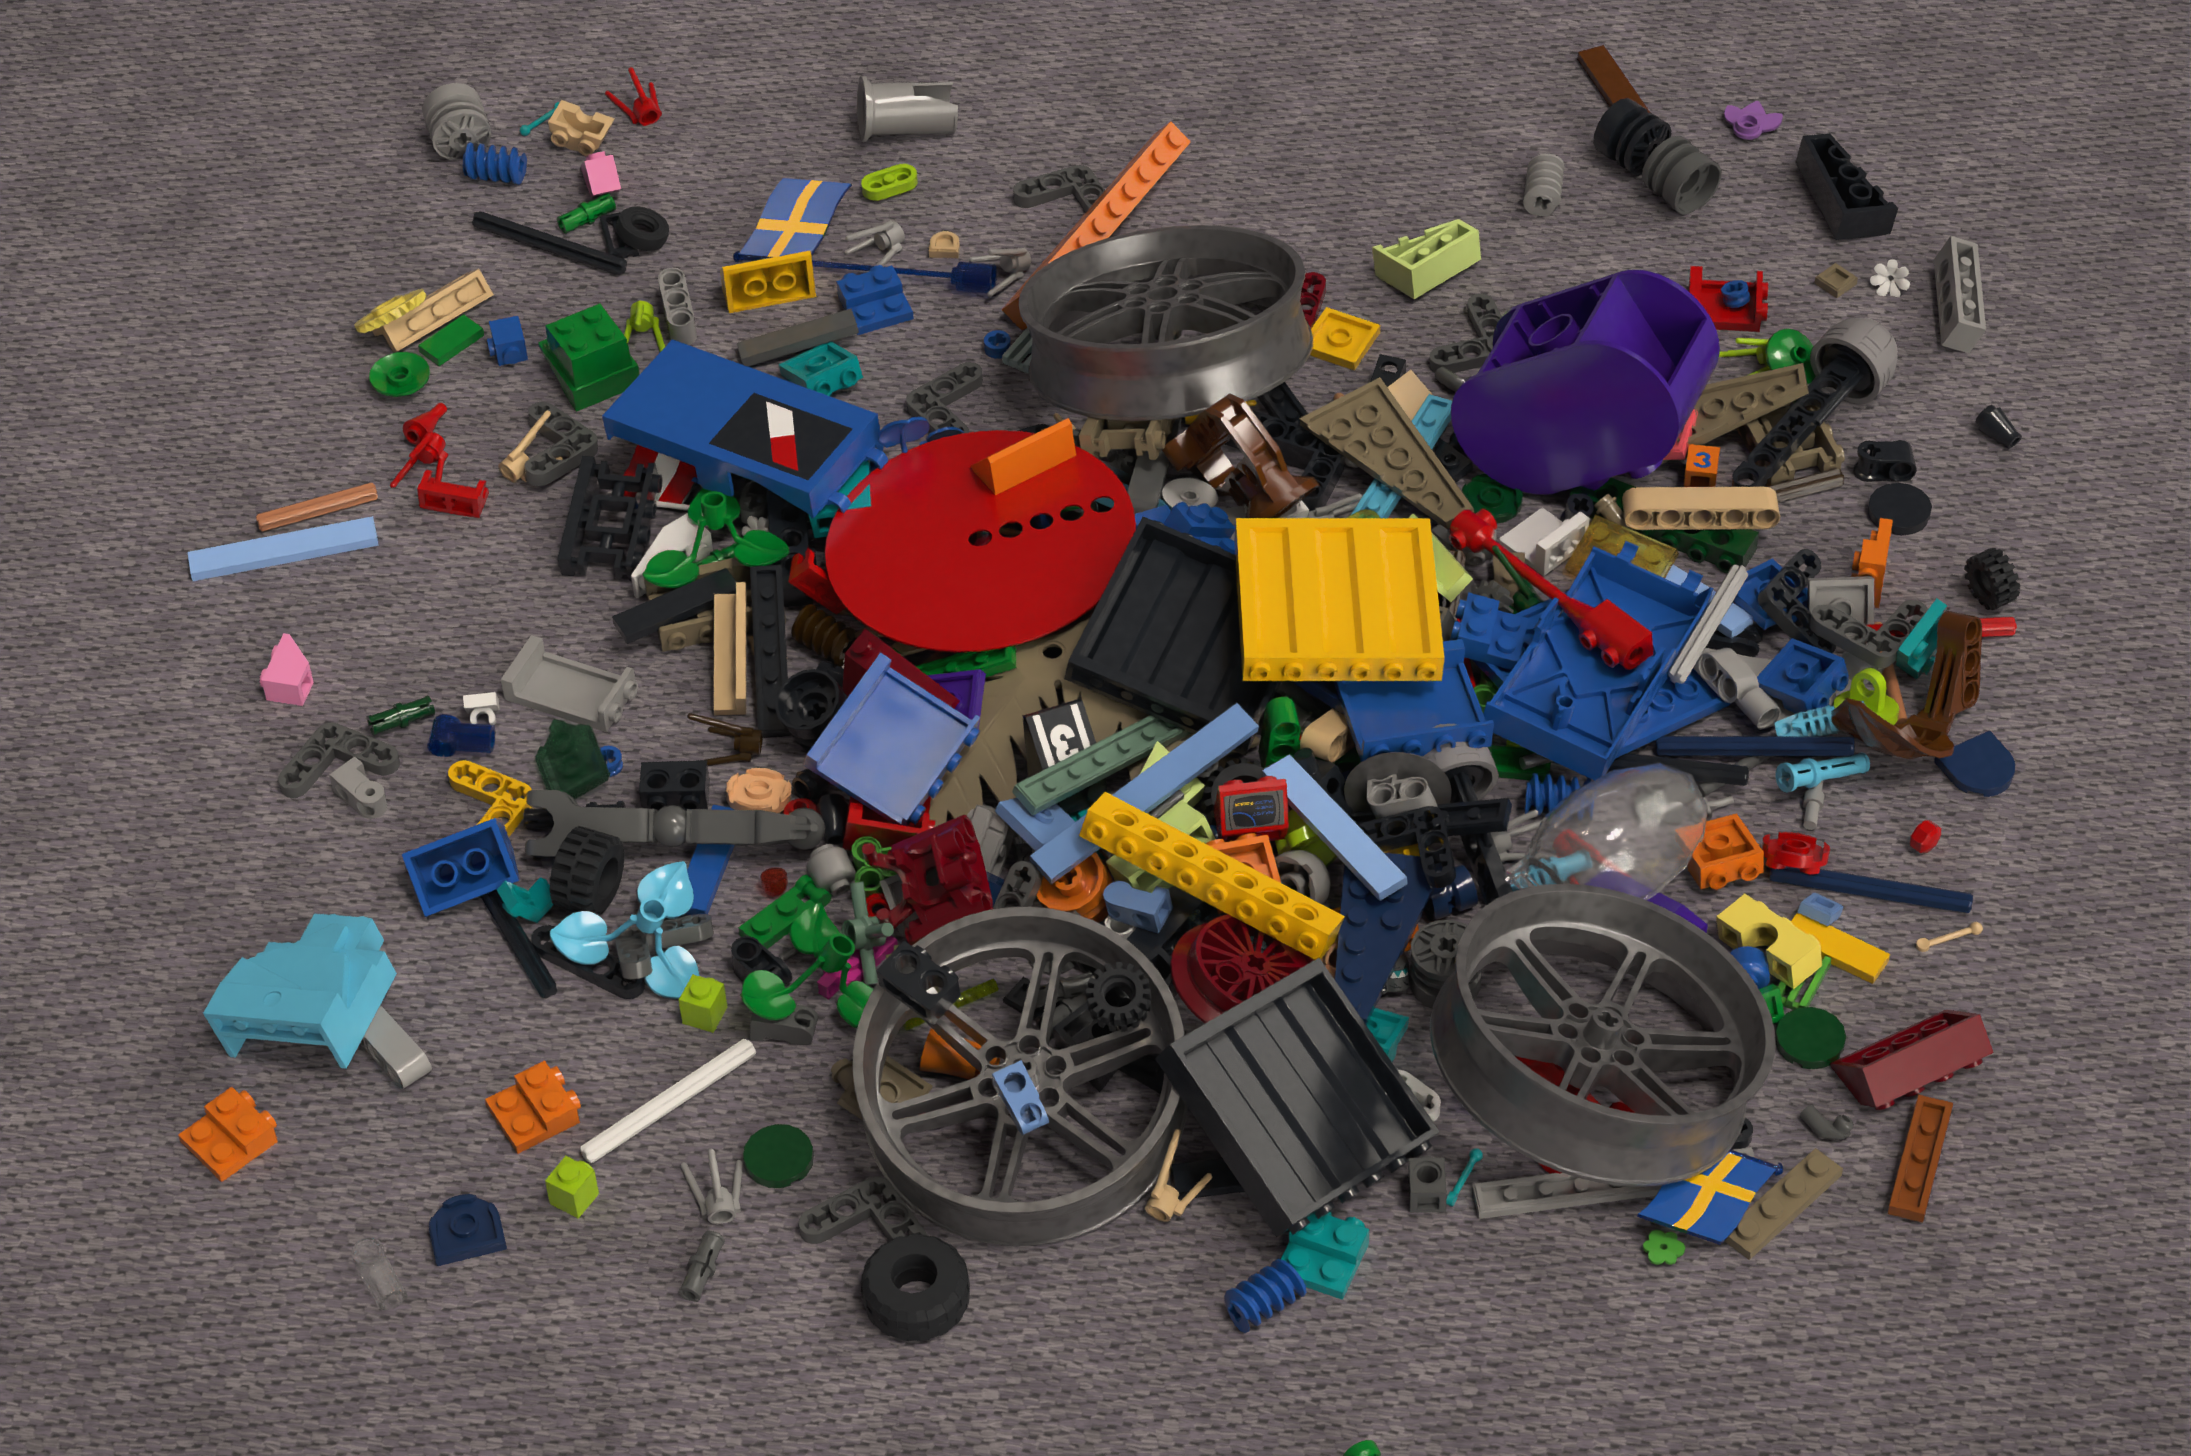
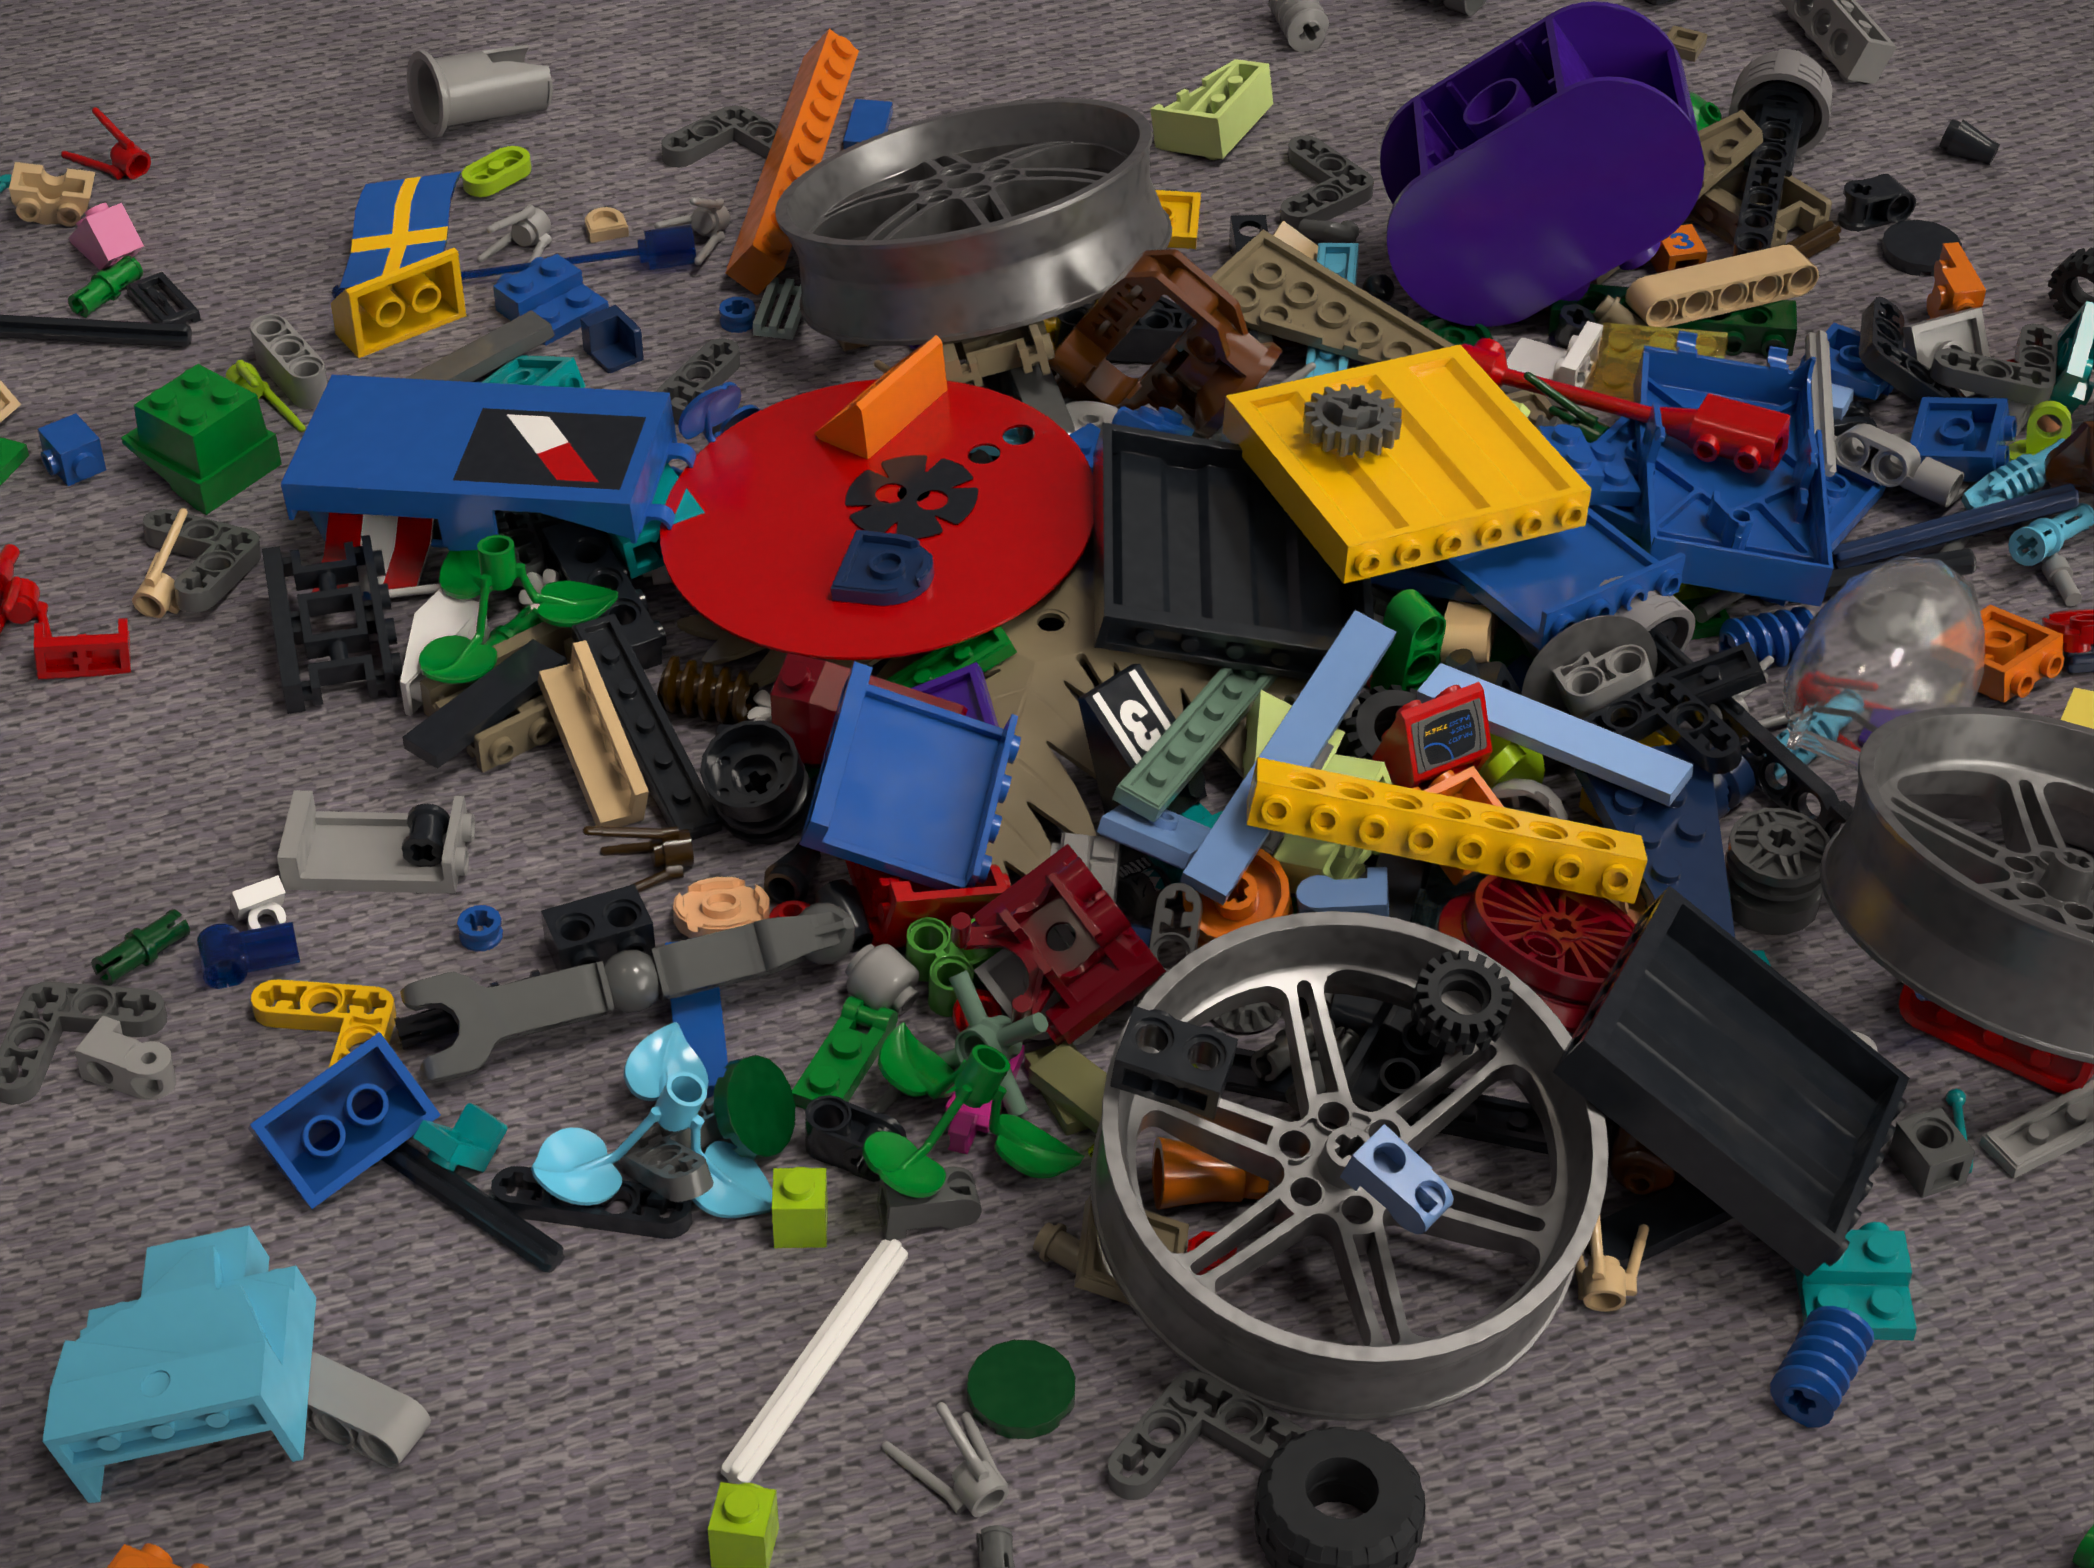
camera: 25 degrees left, 5 degrees down
orange plate [485,1061,581,1154] -> none
clear green tile [535,719,610,799] -> none
black tyre [550,826,624,916] -> none
black tyre [616,206,669,251] -> none
clear red hinge [760,867,788,897] -> none
red hinge [788,548,845,615] -> none
white plant [1870,259,1910,297] -> none
none -> black bush [401,803,450,867]
none -> dark blue panel [580,305,644,373]
none -> dark green tile [713,1055,796,1160]
none -> dark blue tile [831,530,935,606]
none -> blue tile [843,99,893,149]
none -> black piece [846,455,978,539]
none -> dark grey gear [1303,384,1402,458]

